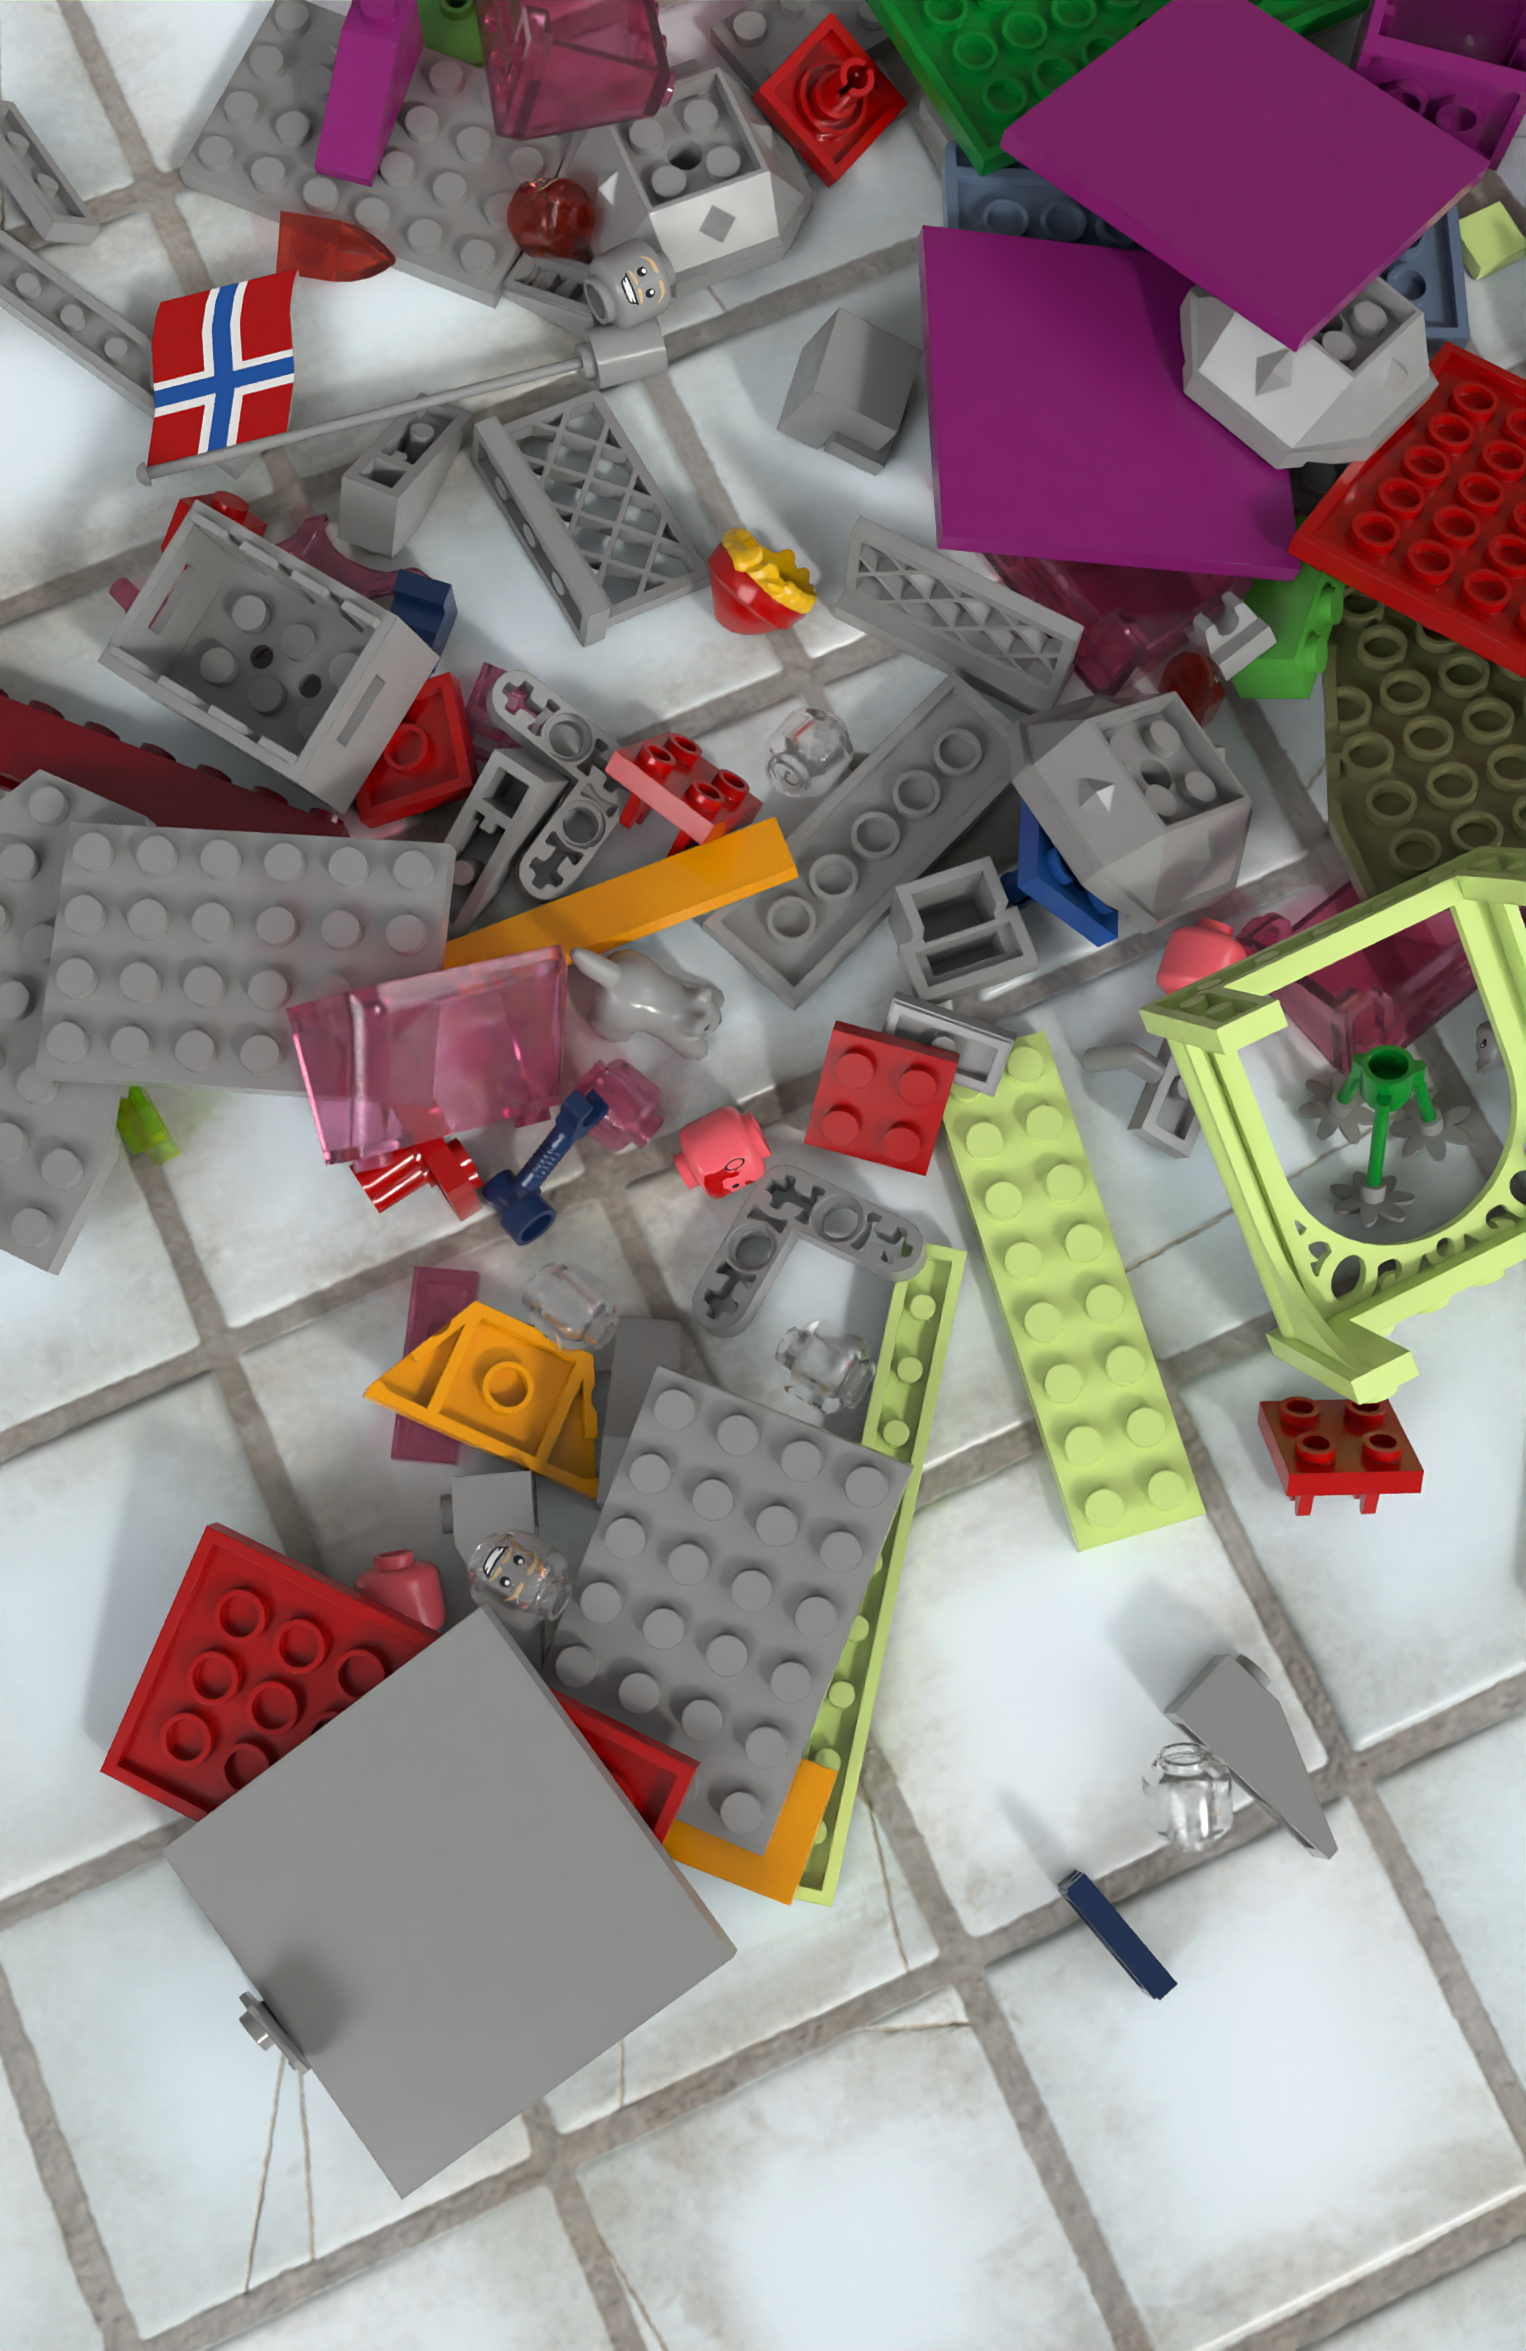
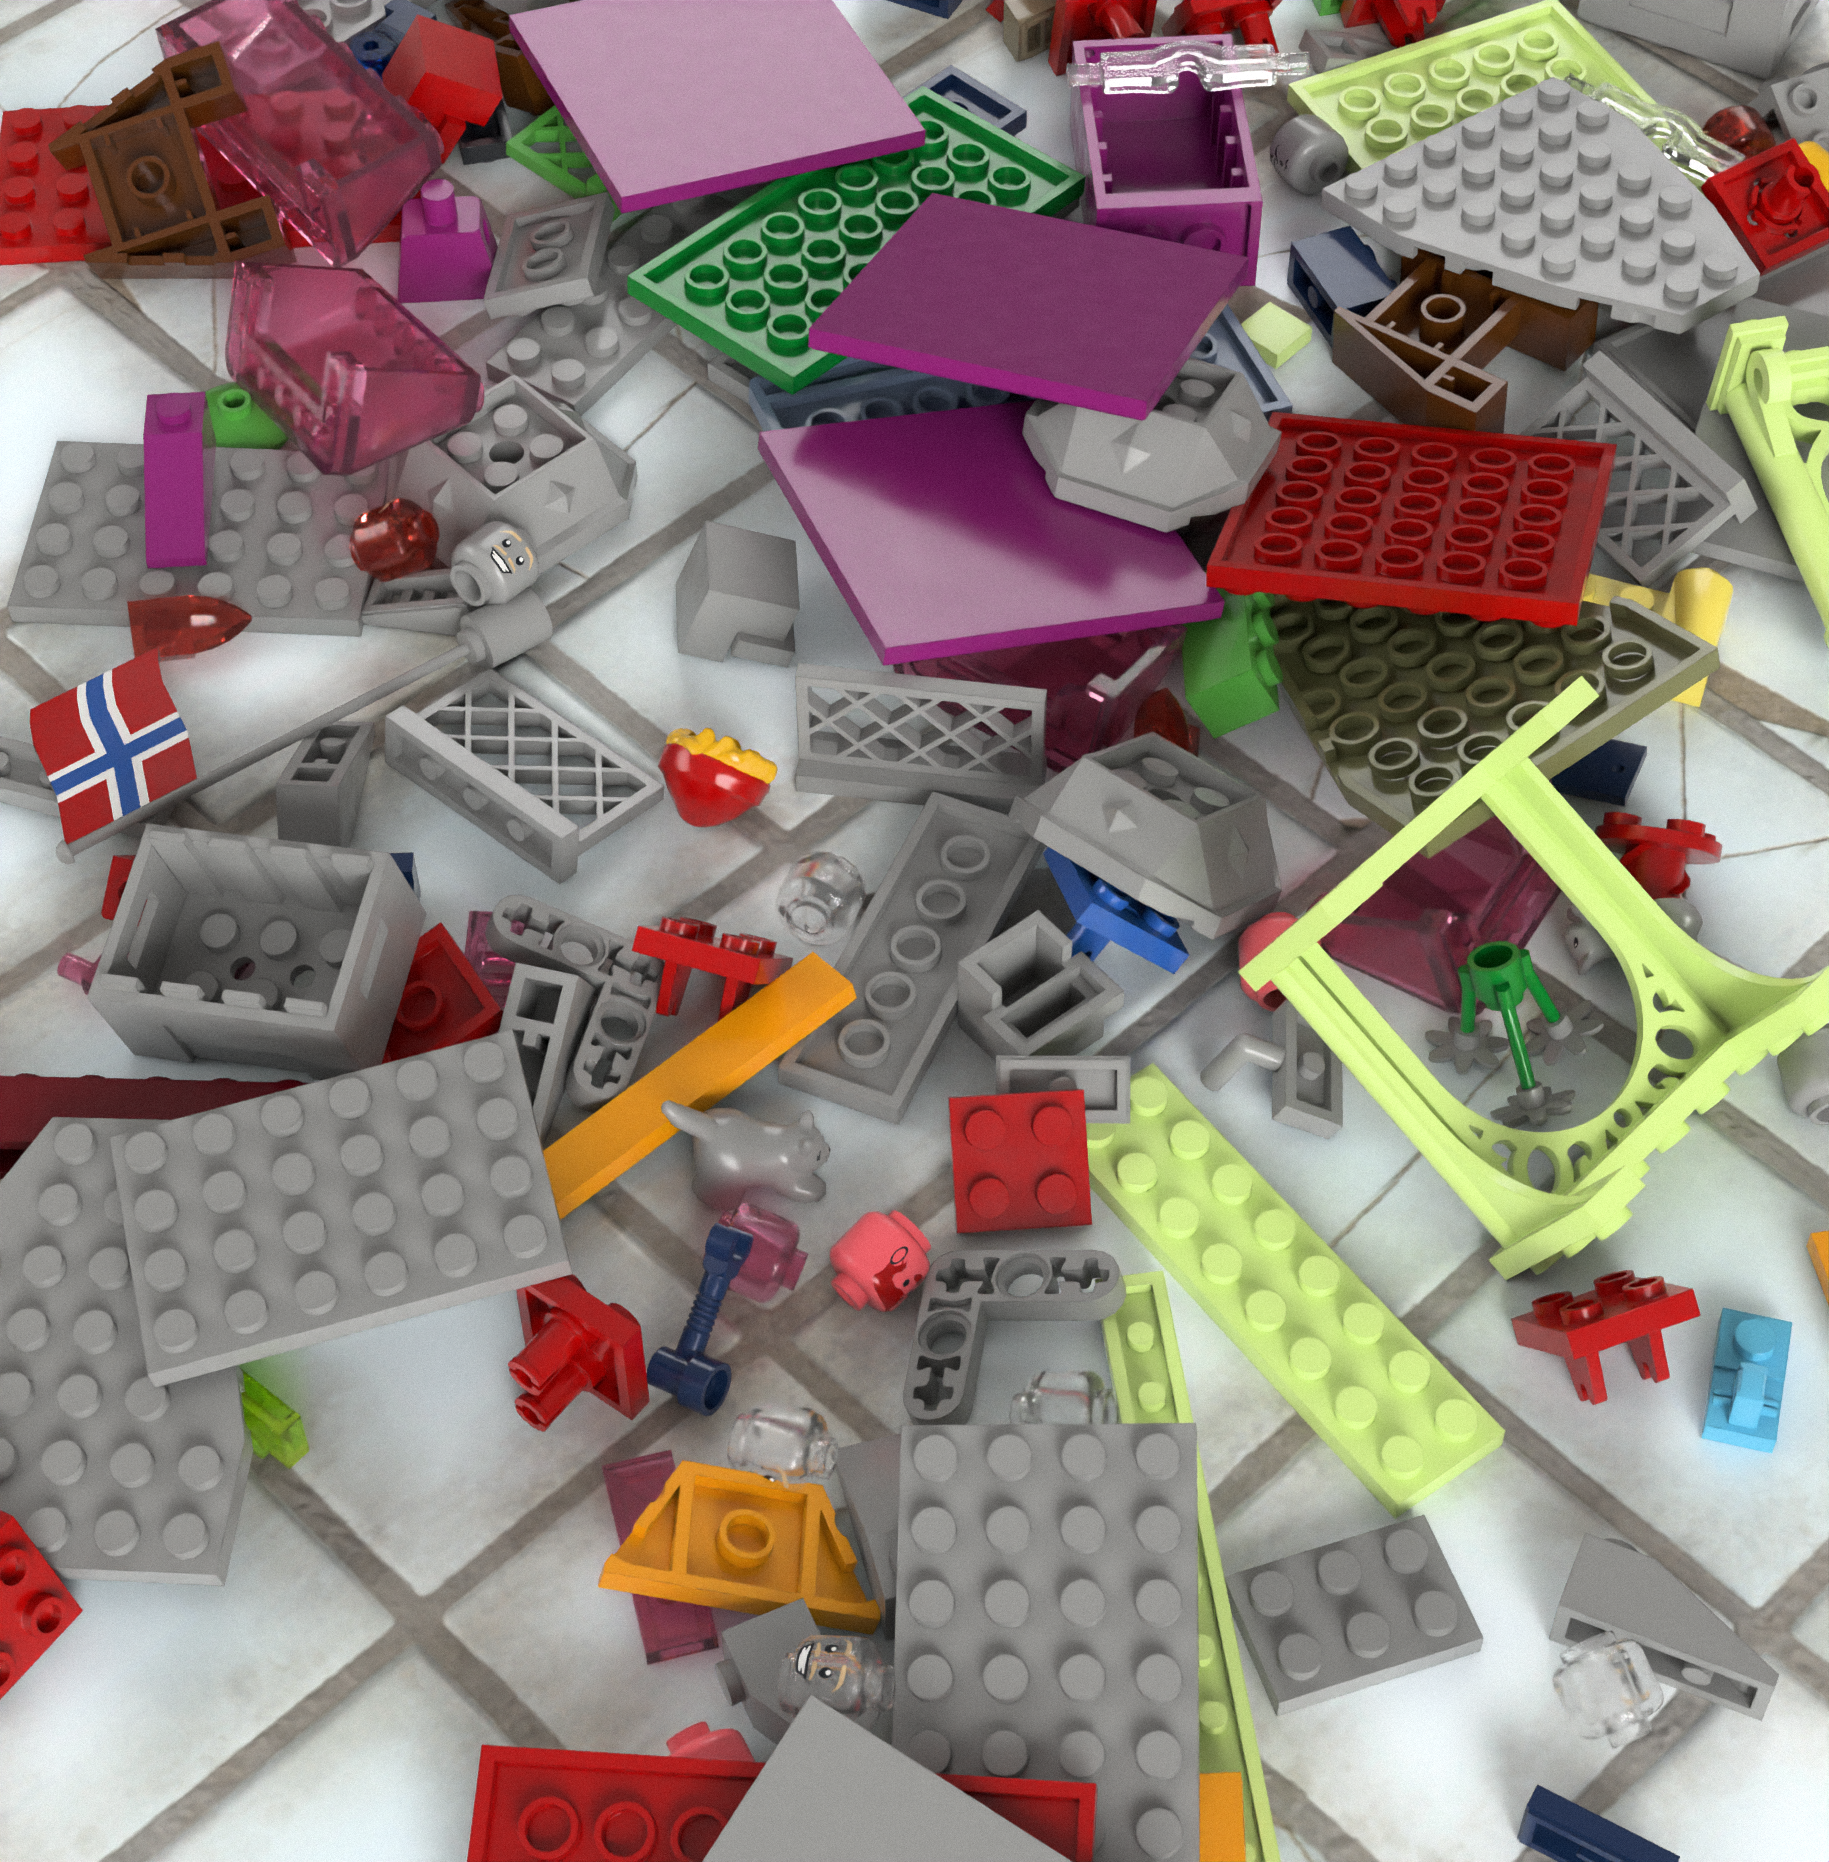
camera: 15 degrees left, 25 degrees down
clear pink windscreen [286,944,568,1173] -> none
red plate [750,12,908,188] -> none
light grey tile [1187,591,1277,681] -> none
none -> light grey plate [1224,1515,1484,1716]
none -> medium azure hinge [1701,1308,1792,1453]

